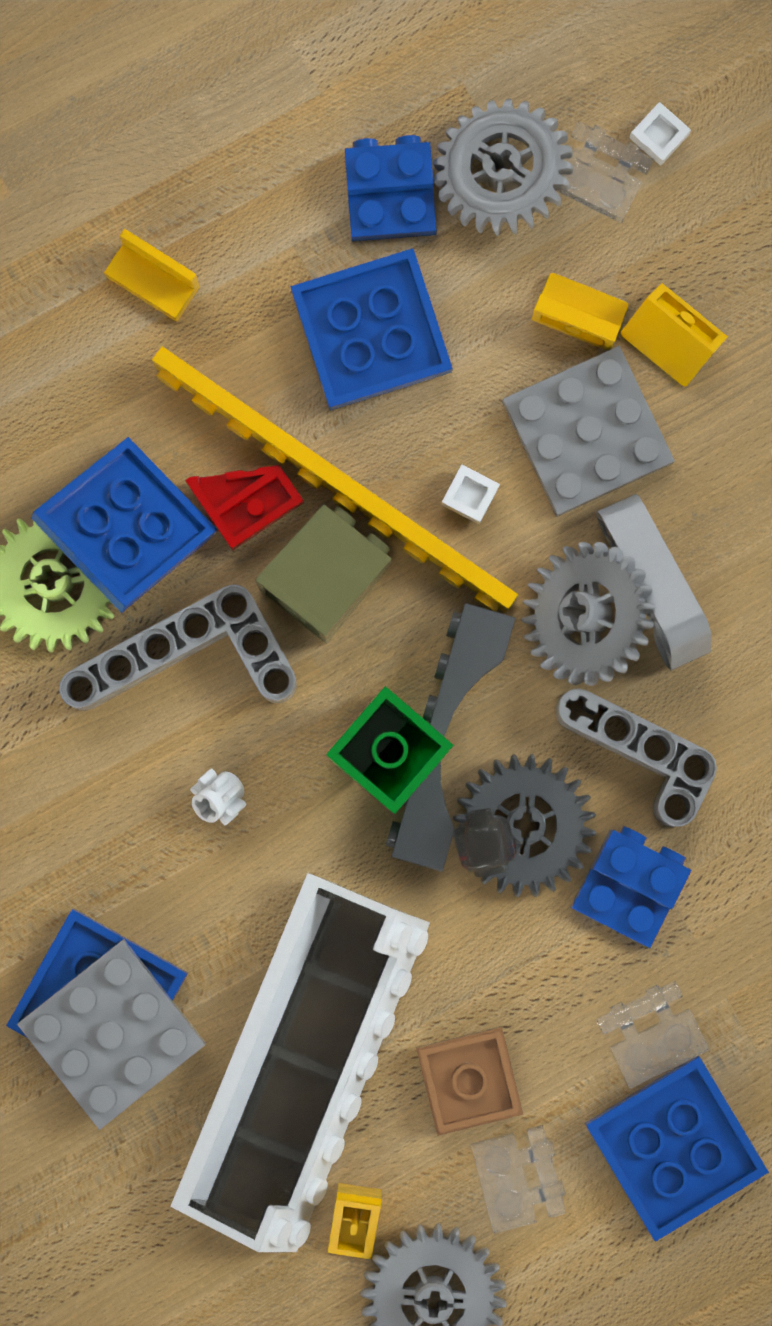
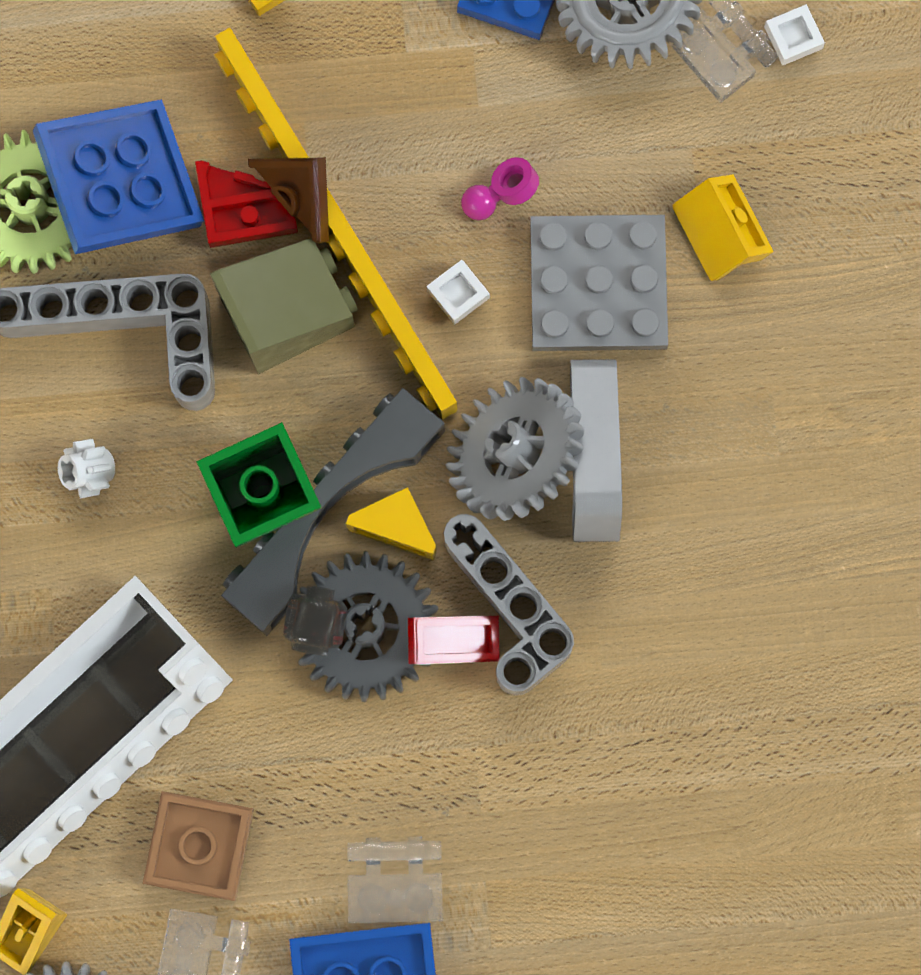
camera: 30 degrees right, 5 degrees down
blue plate [290,248,453,411] -> none
yellow panel [531,273,629,351] -> none
blue plate [570,826,692,948] -> none
none -> reddish brown tile [248,157,329,243]
none -> yellow slope [346,487,437,560]
none -> tile [408,615,500,664]
none -> dark pink plate [461,157,539,220]

